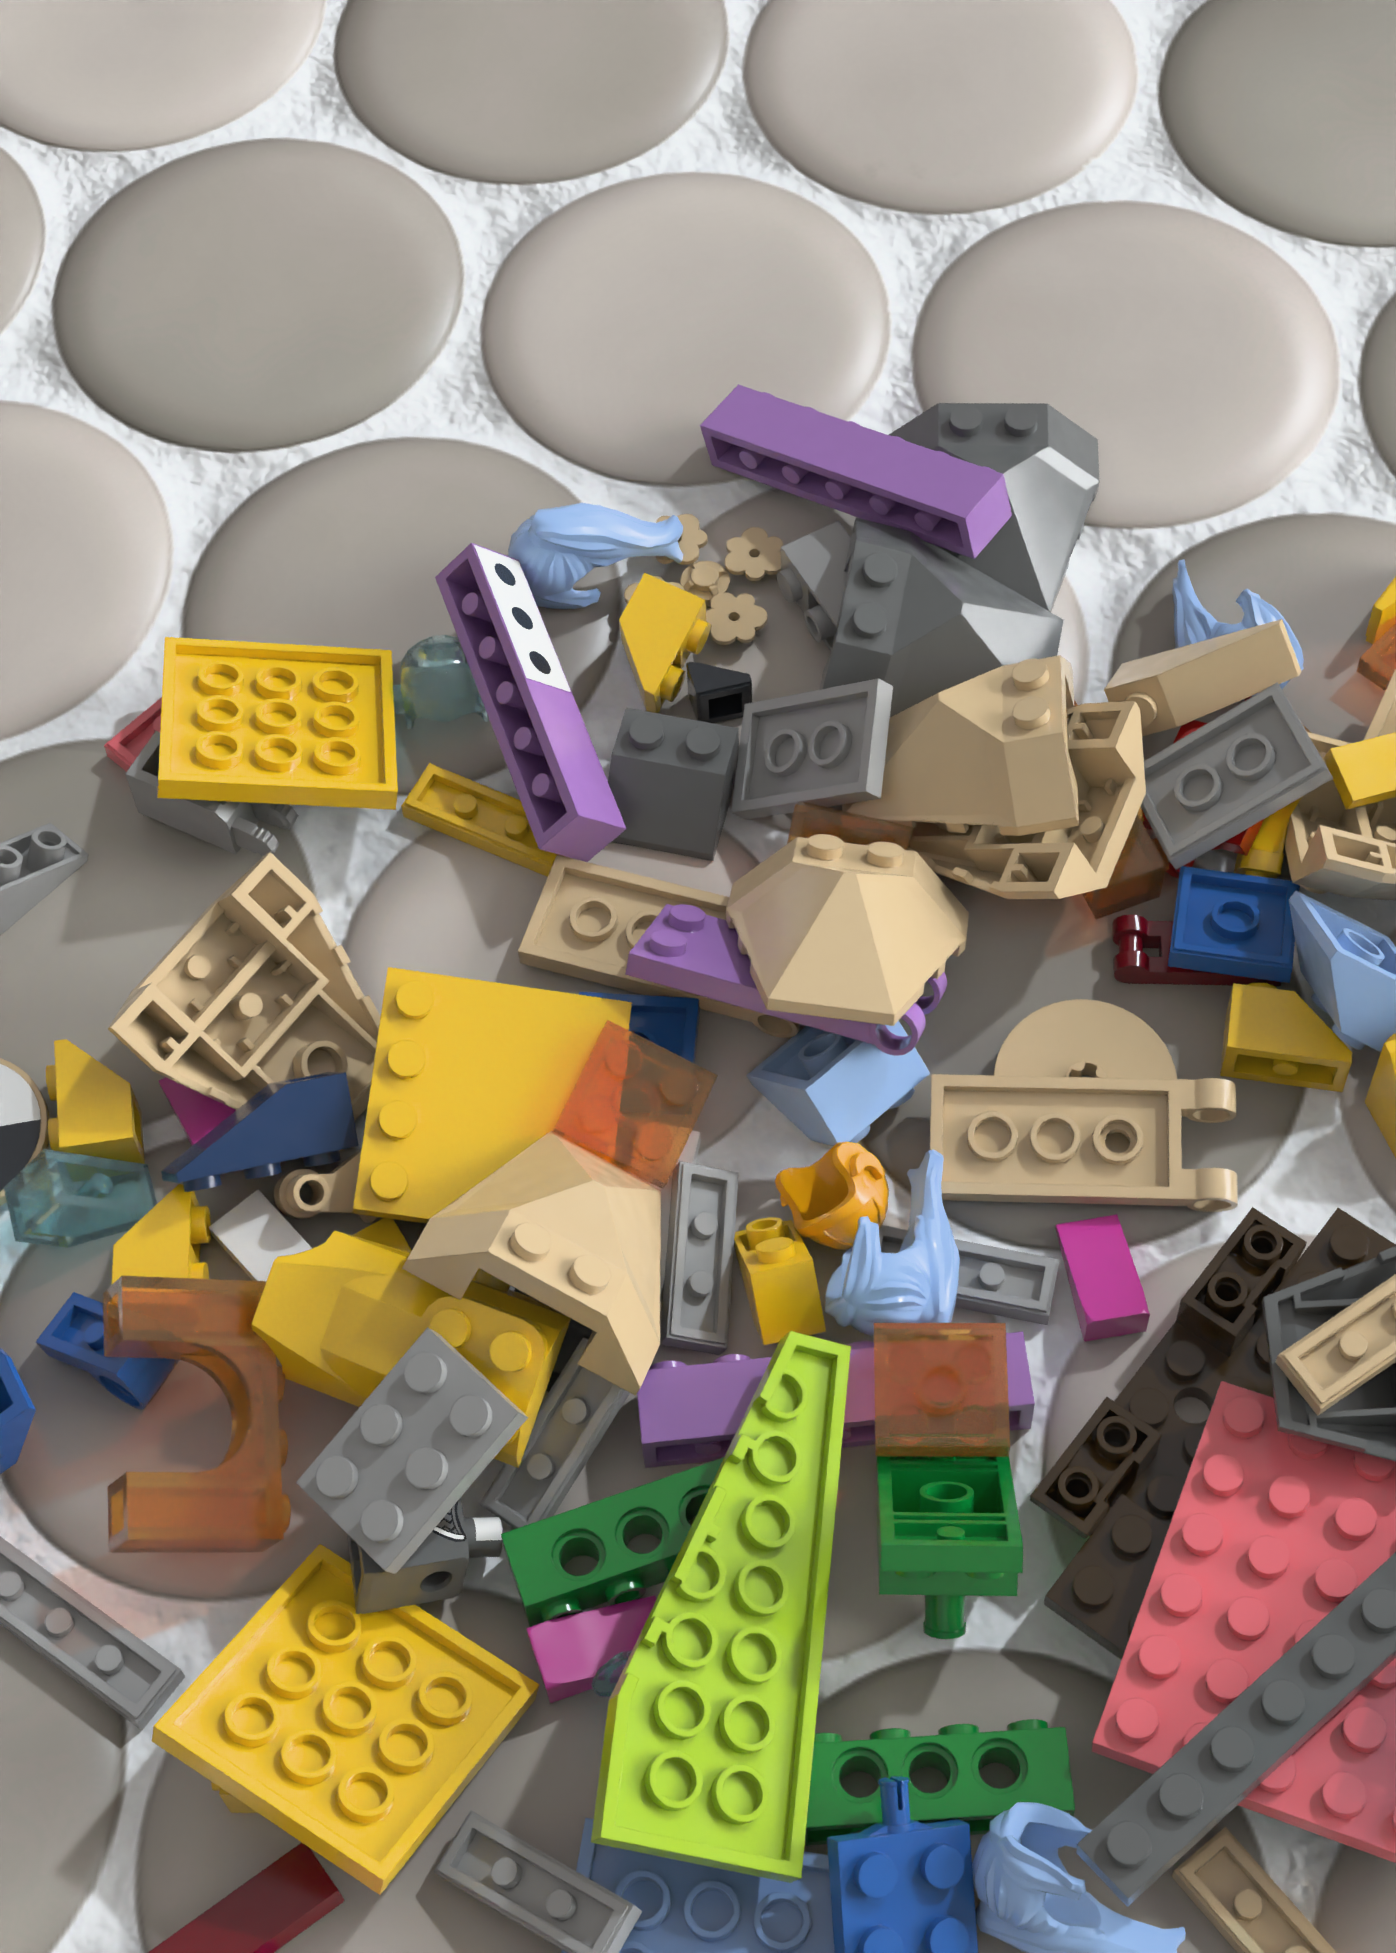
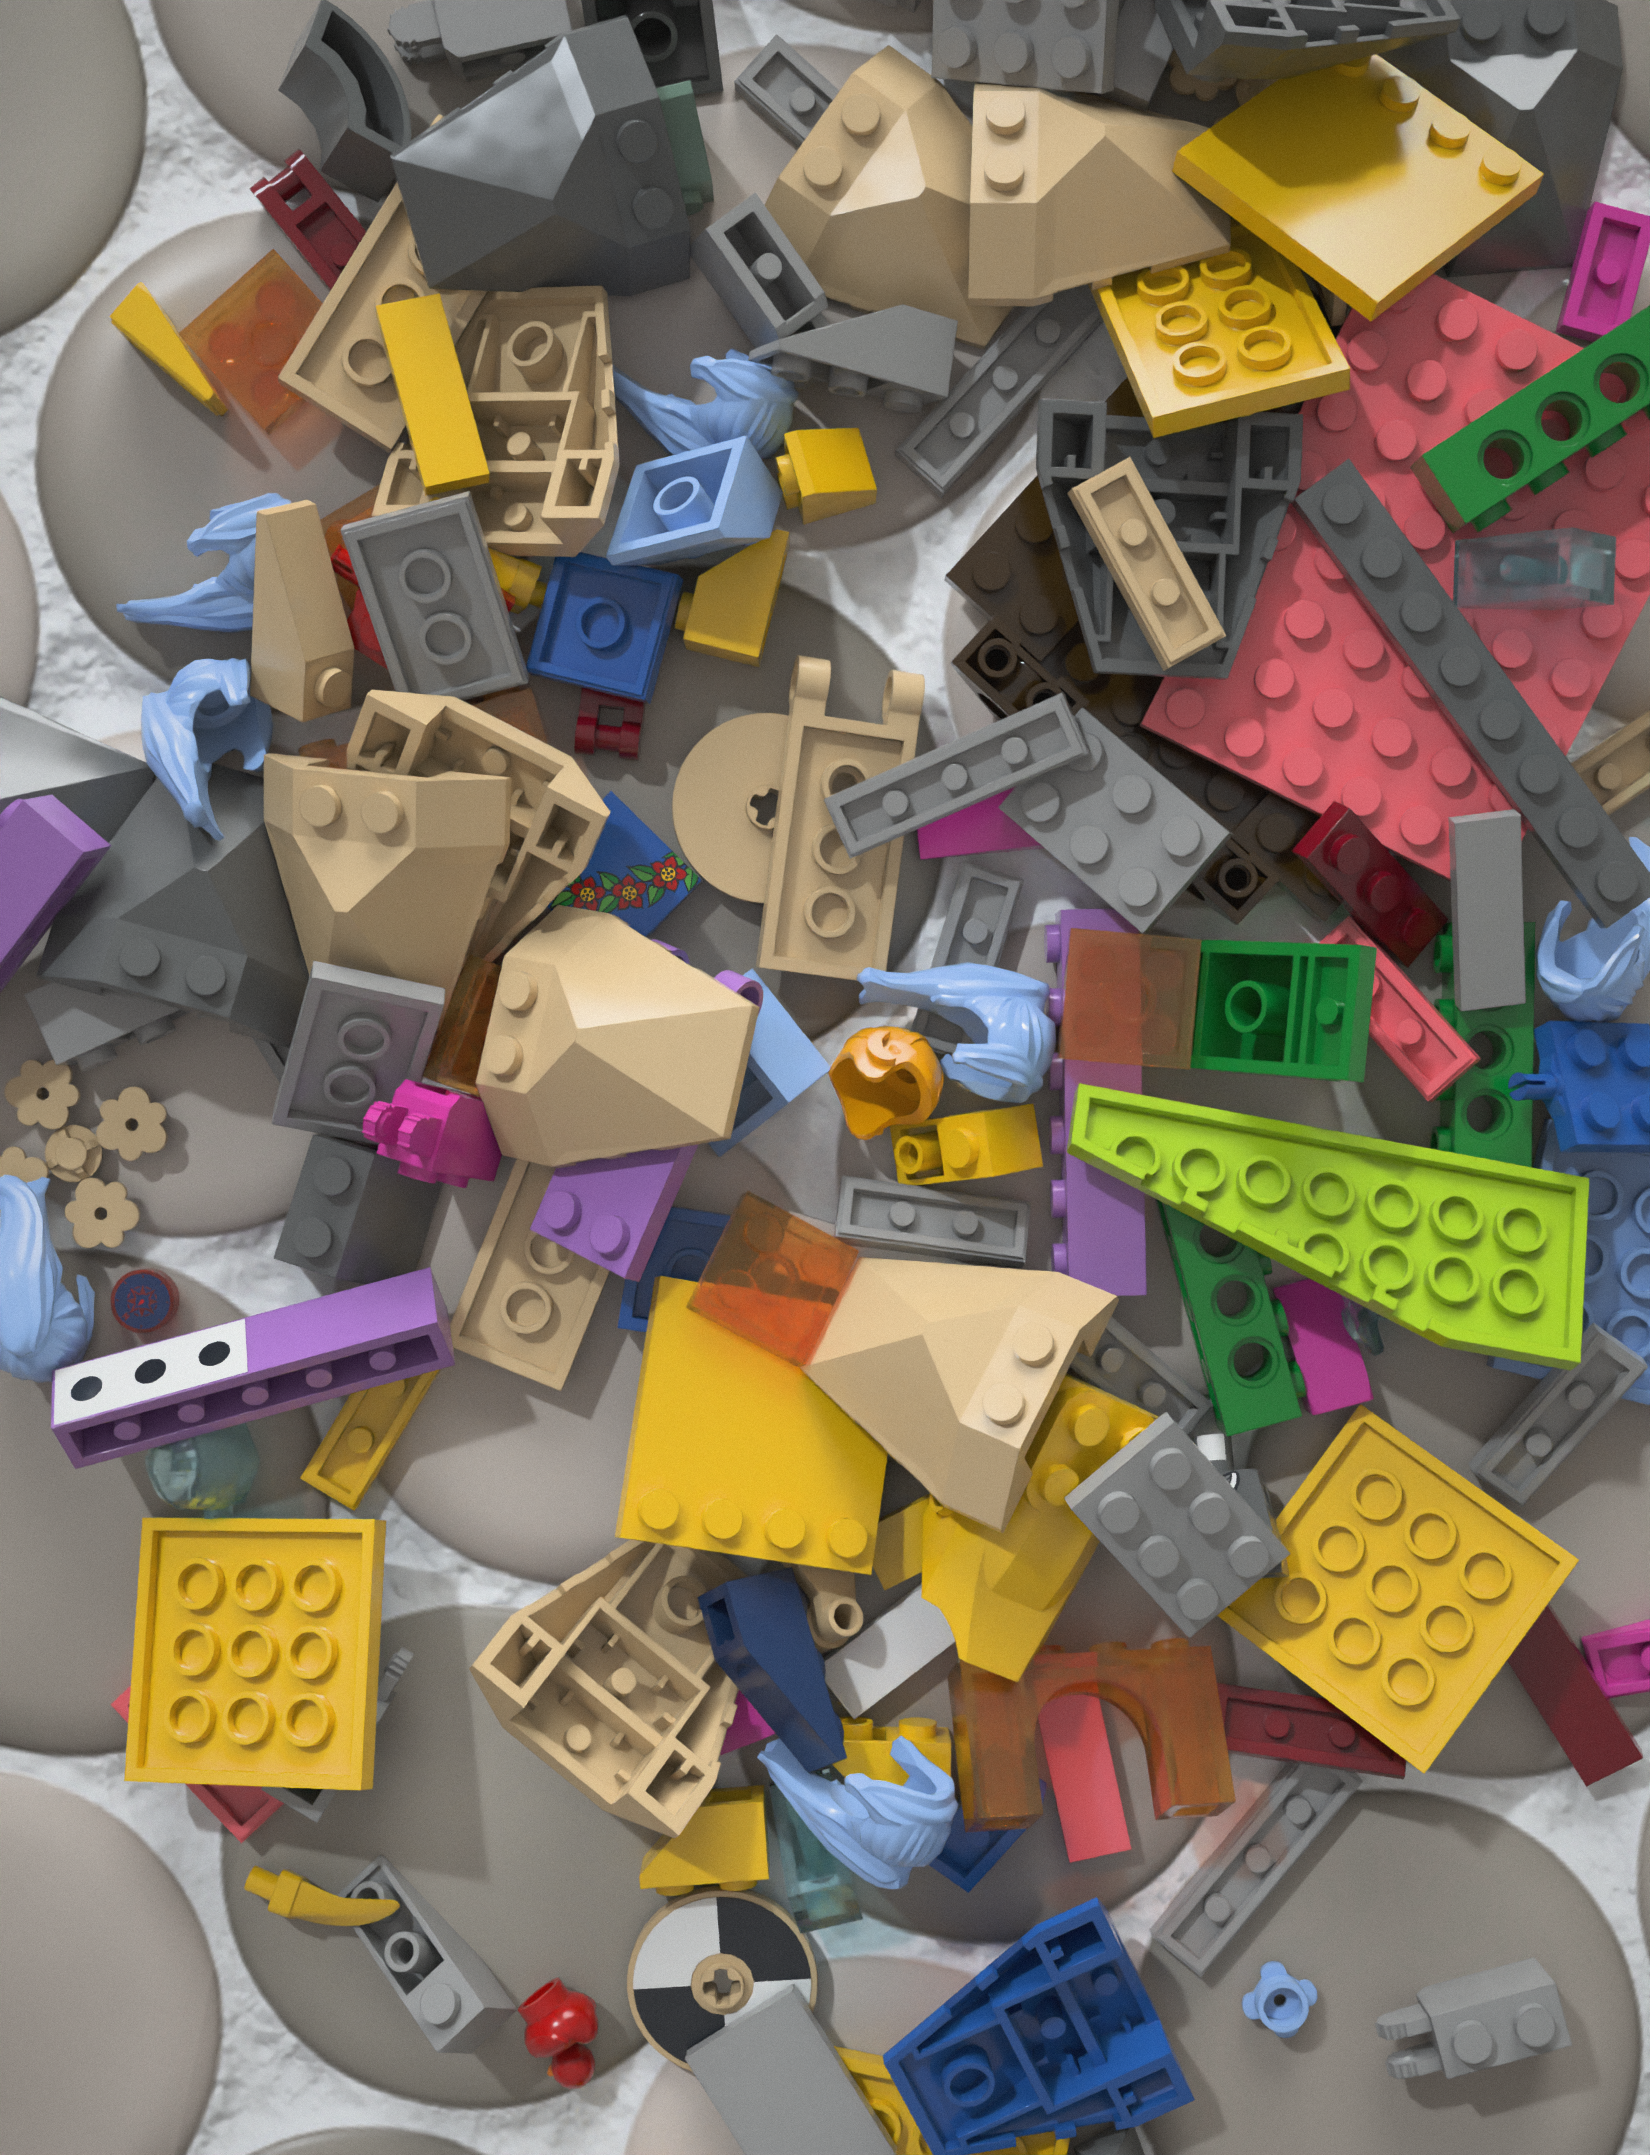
camera: 90 degrees left, 30 degrees up
yellow slope [619,573,711,713] -> none
black slope [686,662,752,723] -> none
none -> tile [110,1268,179,1333]
none -> light blue hair [141,658,273,841]
none -> yellow bar [244,1865,400,1926]
none -> dark pink hinge [362,1079,502,1188]
none -> tile [547,791,703,938]
none -> light blue hair [757,1735,958,1889]
none -> light grey tile [823,692,1090,859]
none -> light grey plate [998,707,1233,934]
none -> coral tile [1027,1658,1132,1863]
none -> dark red plate [1209,1683,1406,1779]
none -> dark red plate [1292,801,1449,968]
none -> coral tile [1319,916,1481,1102]
none -> light grey tile [1448,809,1526,1011]

